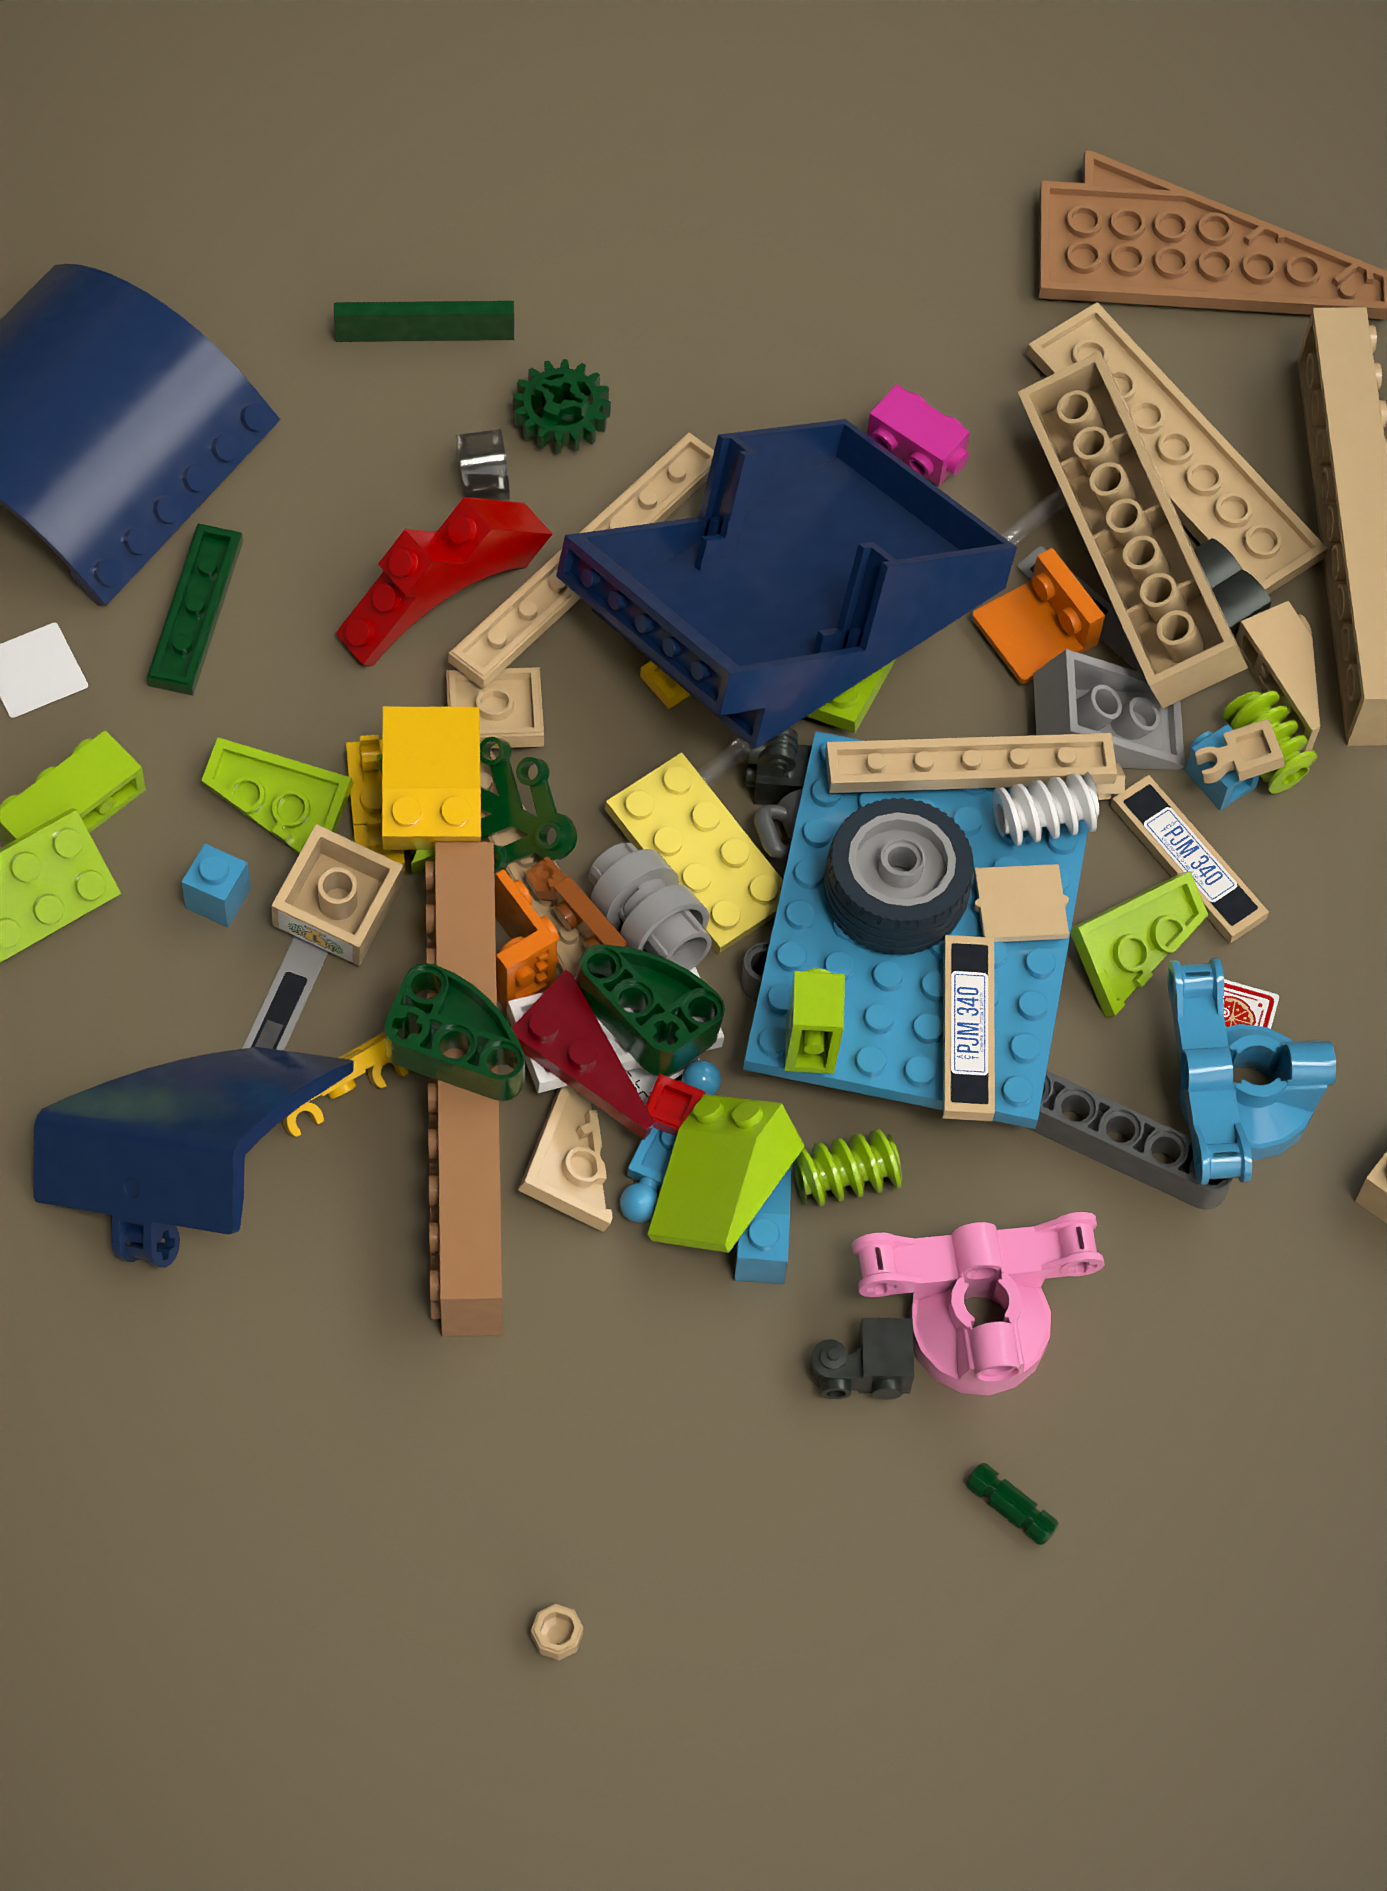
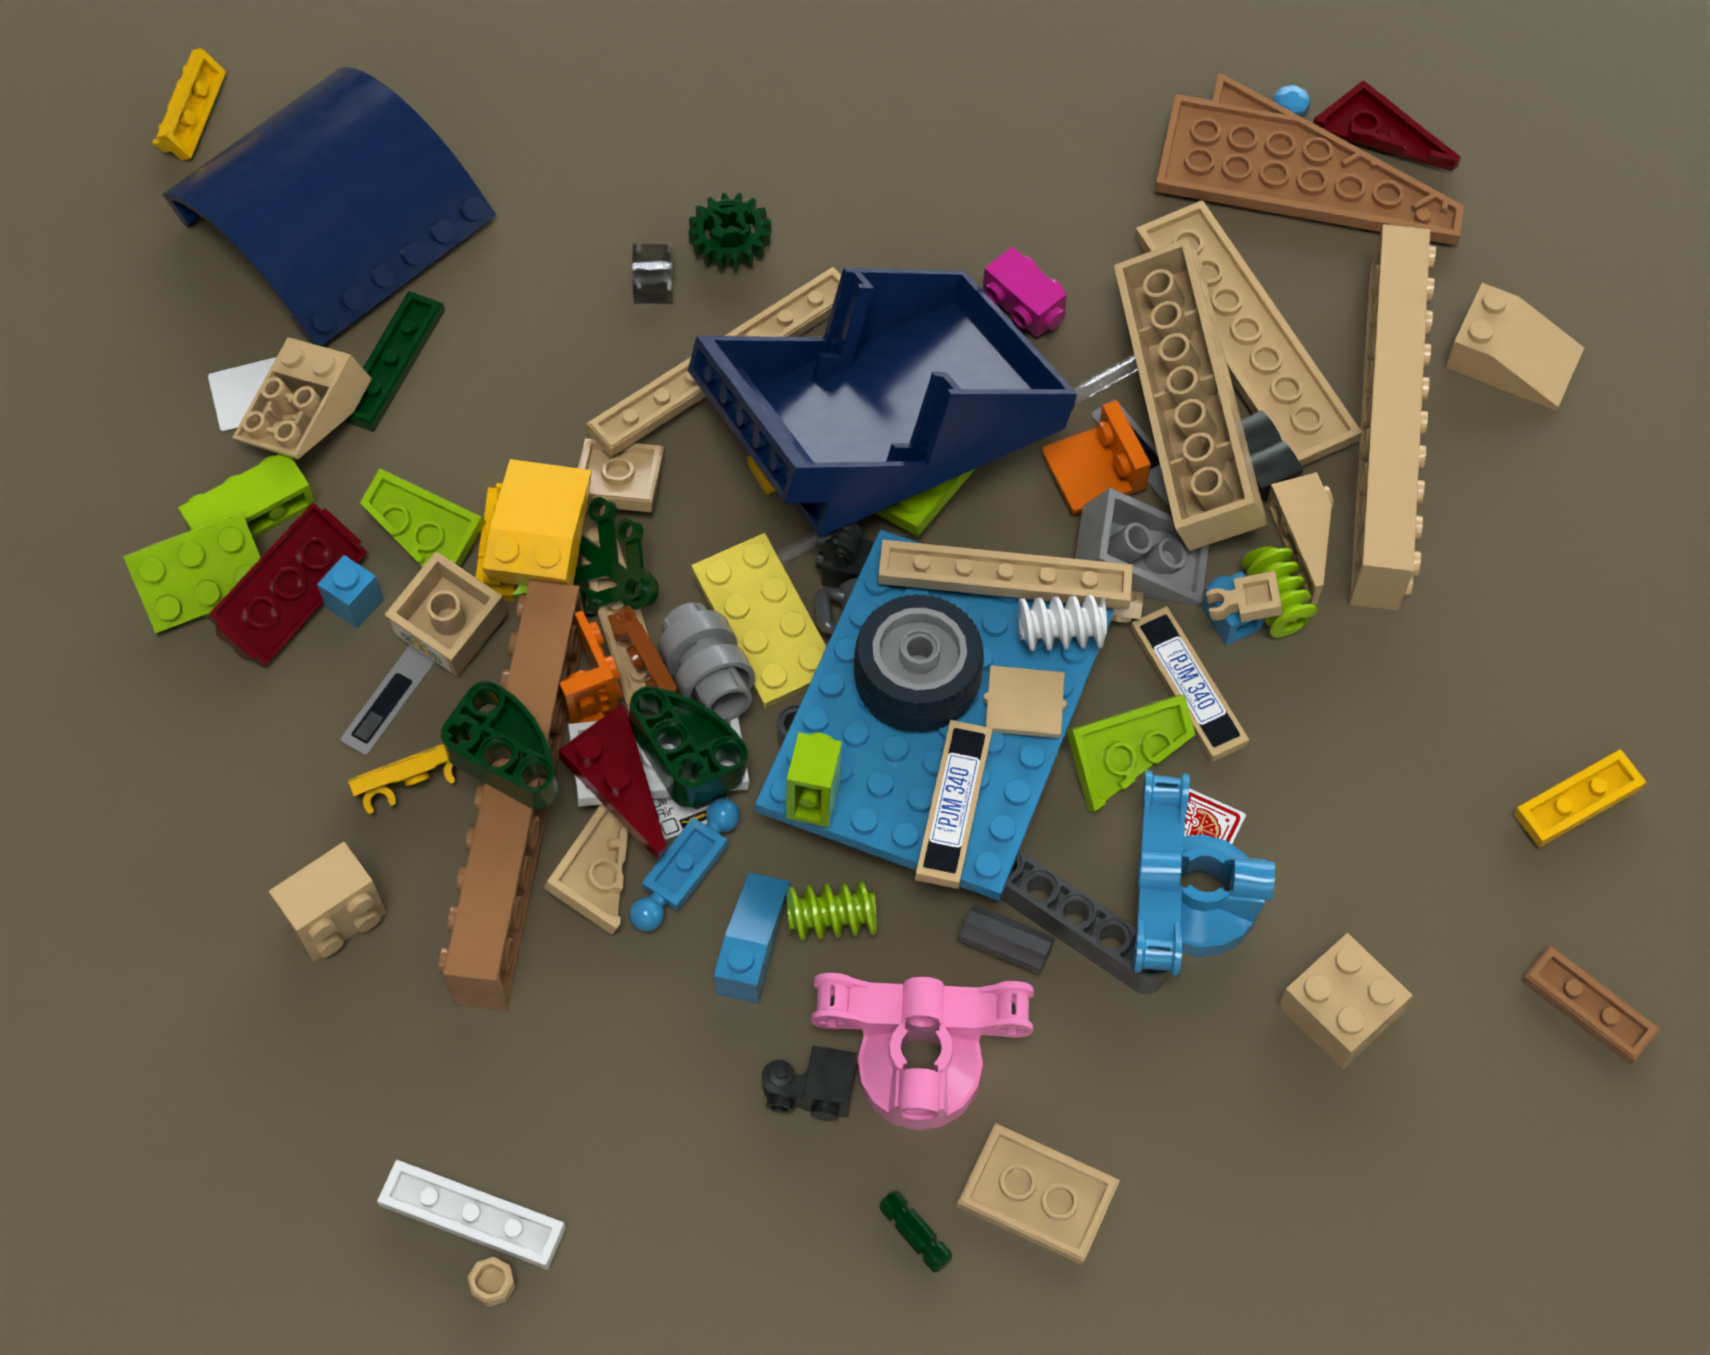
camera: 15 degrees right, 0 degrees up
dark blue panel [34,1047,354,1268] -> none
dark green tile [334,300,514,342] -> none
red arch [335,497,552,666] -> none
red tile [645,1074,705,1136] -> none
lime slope [648,1094,805,1253] -> none
none -> dark red brick [206,502,368,667]
none -> tan slope [232,337,372,459]
none -> tan brick [269,842,386,962]
none -> white plate [377,1159,566,1270]
none -> tan tile [957,1123,1120,1266]
none -> dark grey axle [959,904,1055,974]
none -> dark azure tile [1273,85,1311,118]
none -> dark red wing [1313,80,1461,171]

